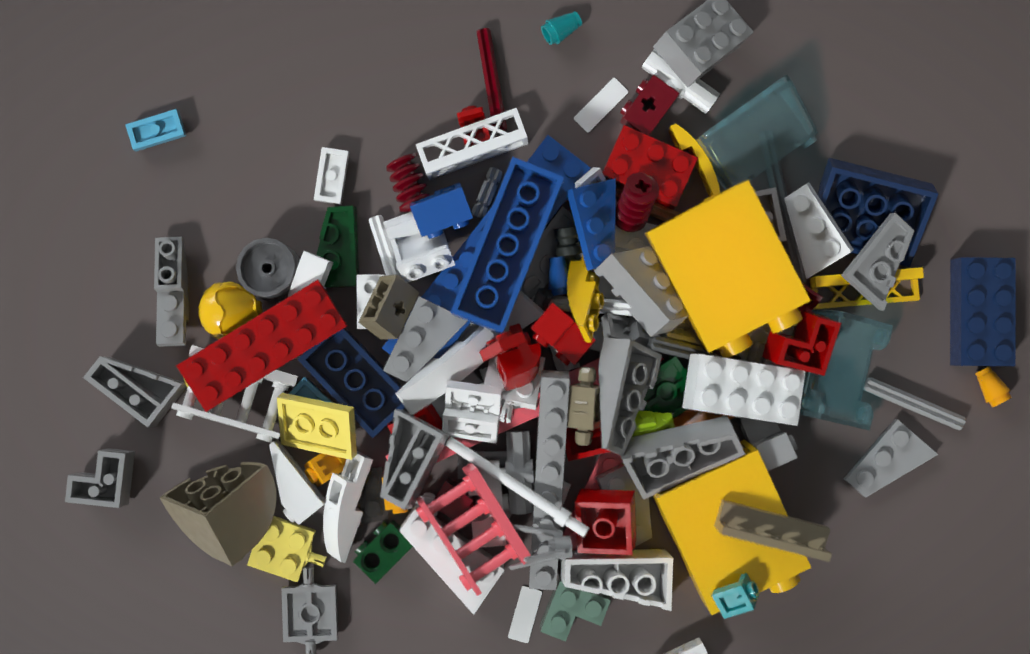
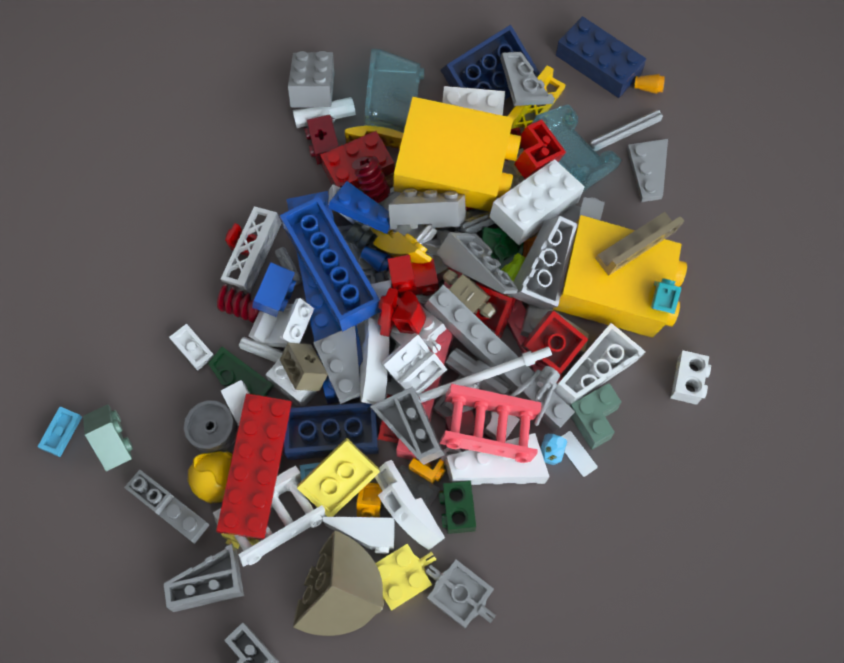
camera: 50 degrees left, 20 degrees down
dark red axle [477,28,507,131] -> none
teal cone [541,11,582,45] -> none
white sticker [574,78,628,132] -> none
none -> brick [83,404,133,471]
none -> medium azure rock [541,434,567,465]

